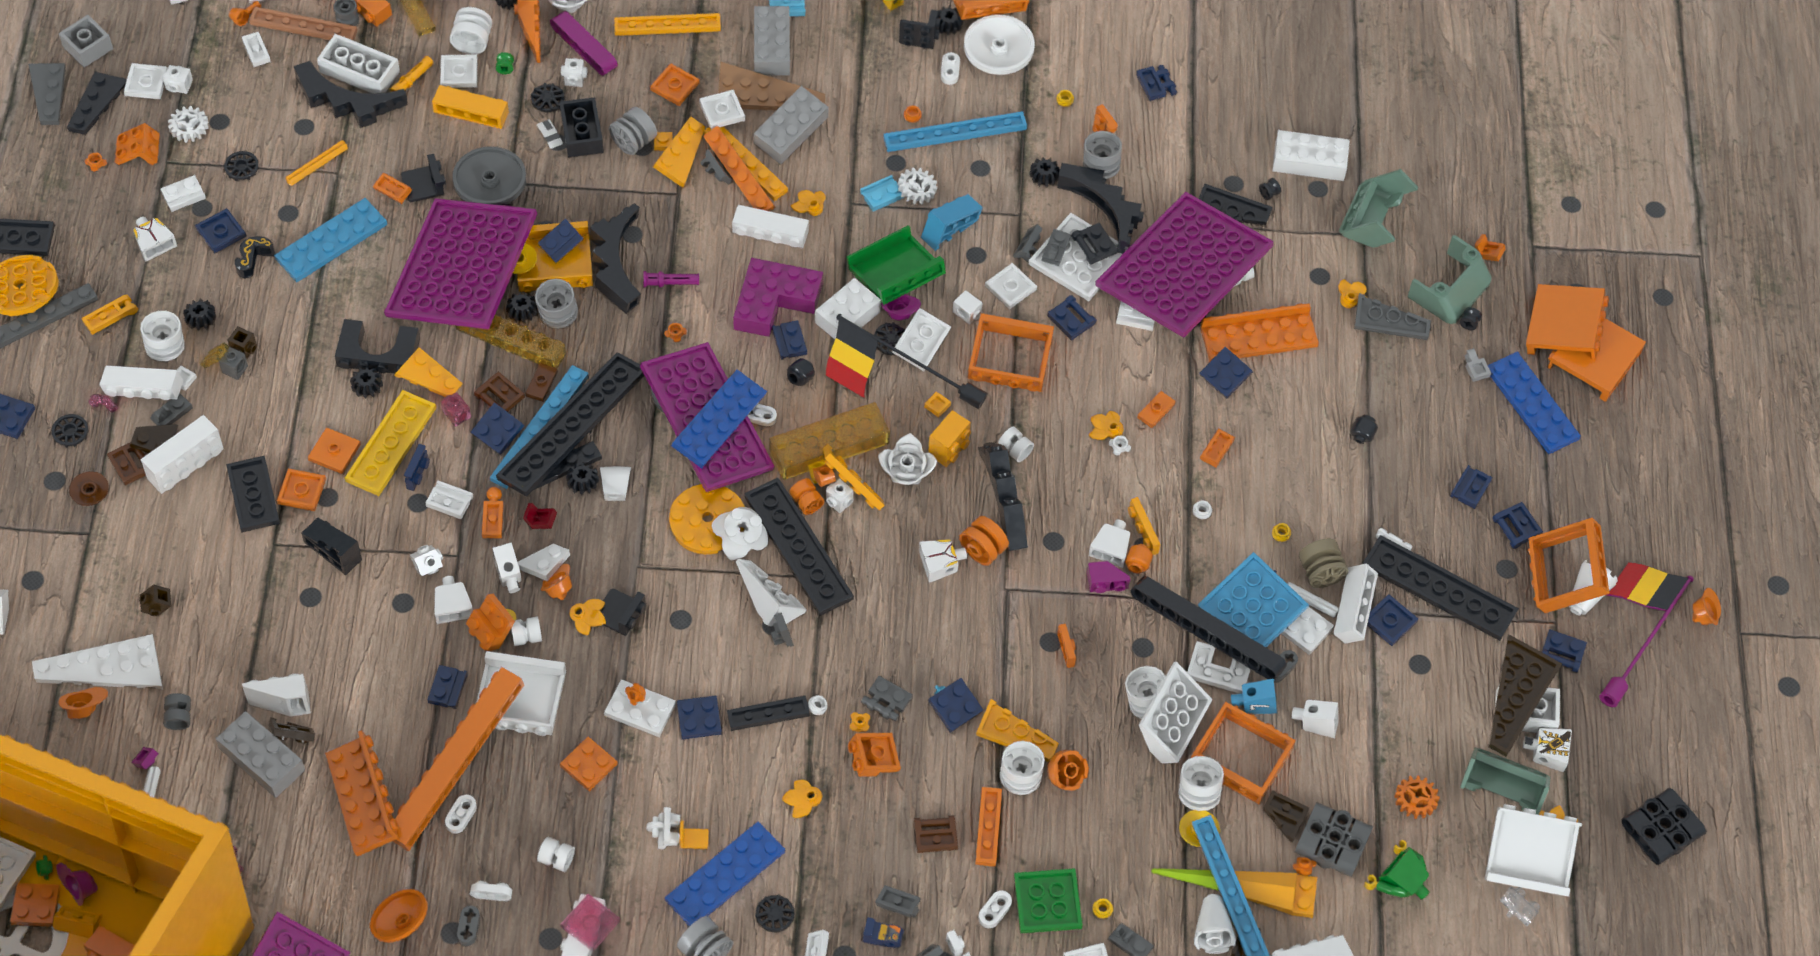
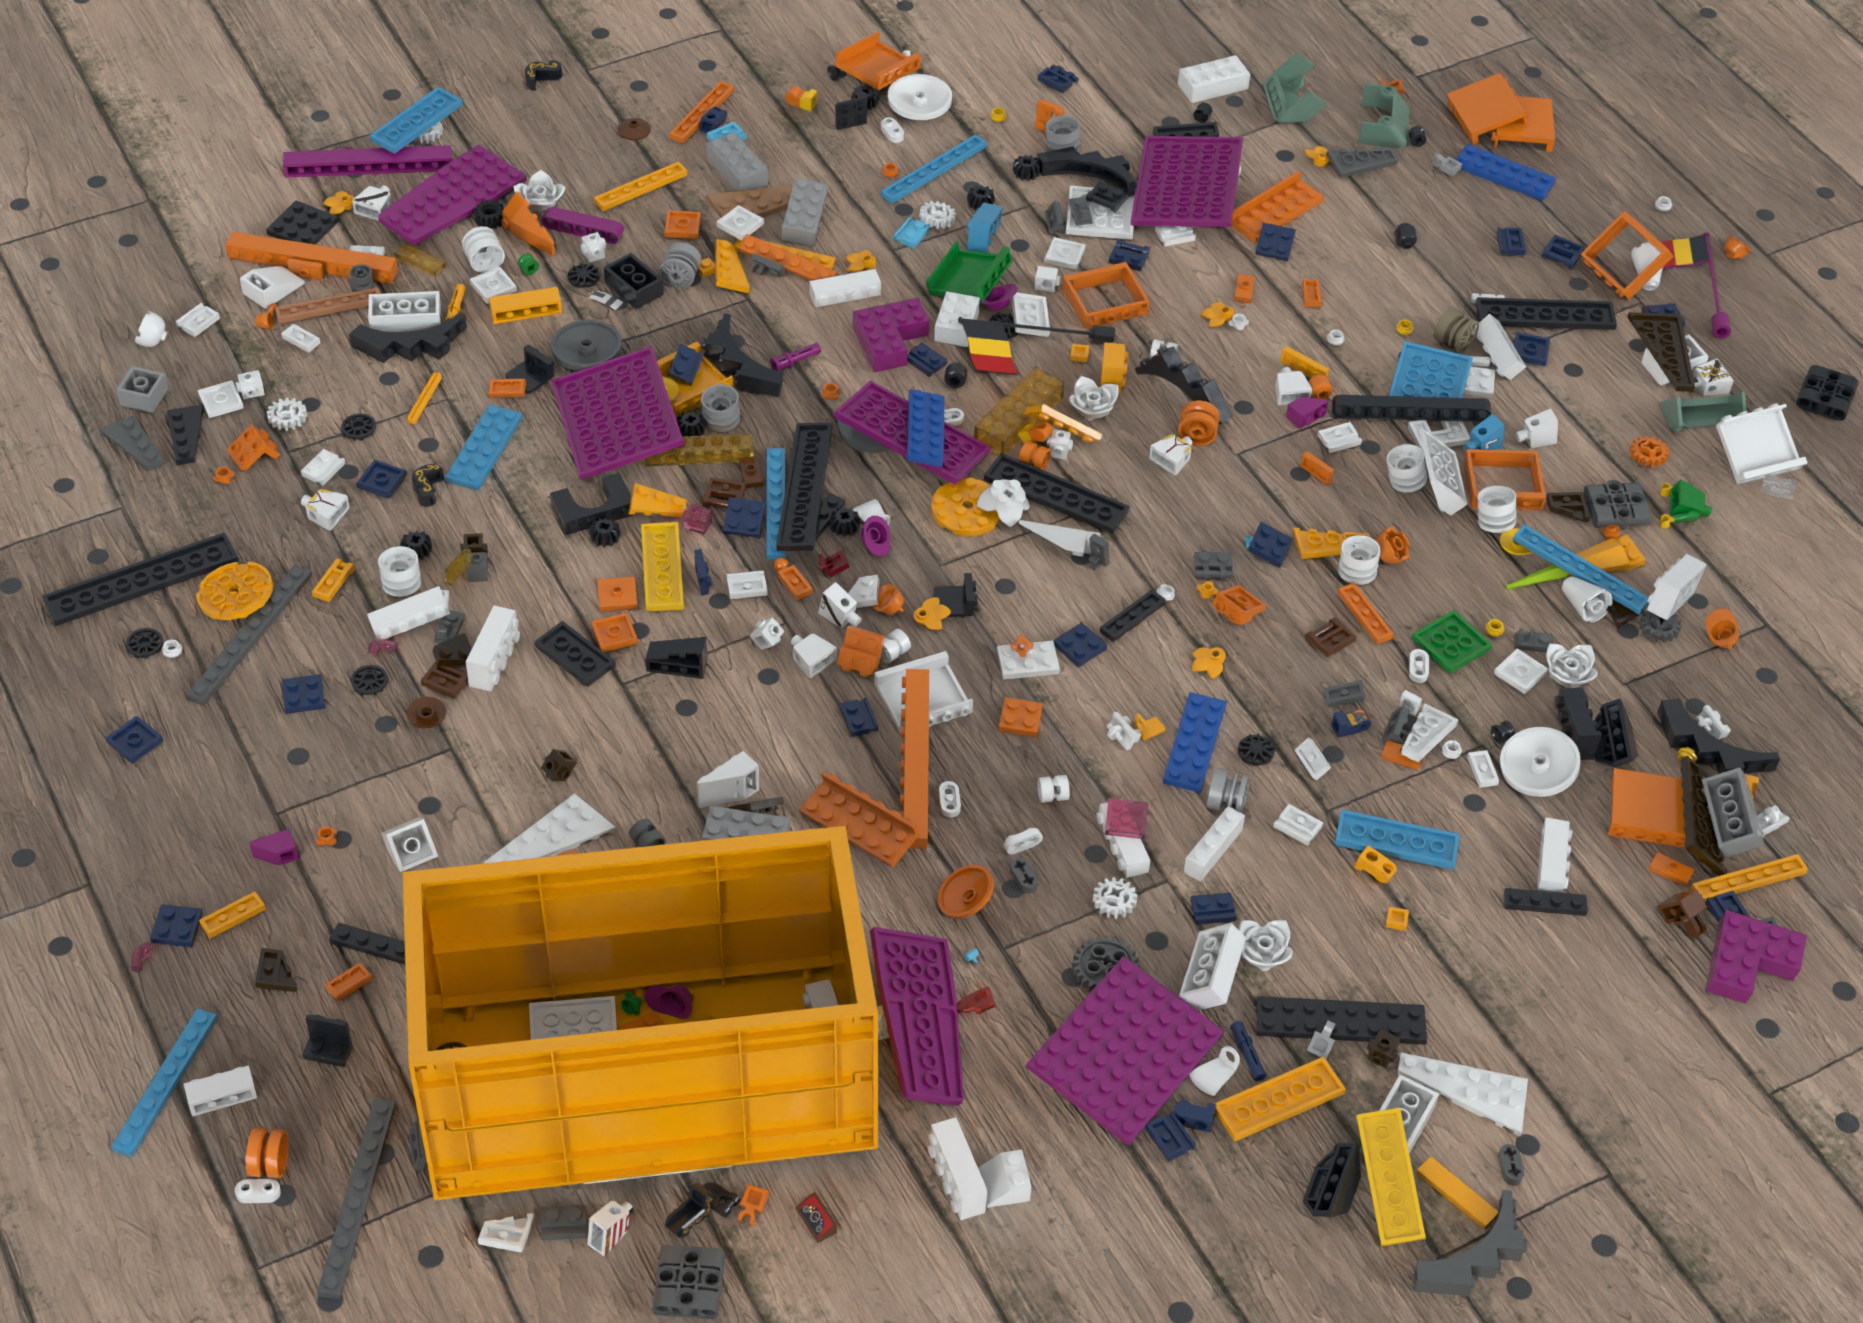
camera: 30 degrees left, 10 degrees down
none -> magenta piece [861,515,890,557]
none -> black gear [967,185,995,211]
none -> white plate [1318,422,1362,453]
none -> white plate [1655,196,1672,211]

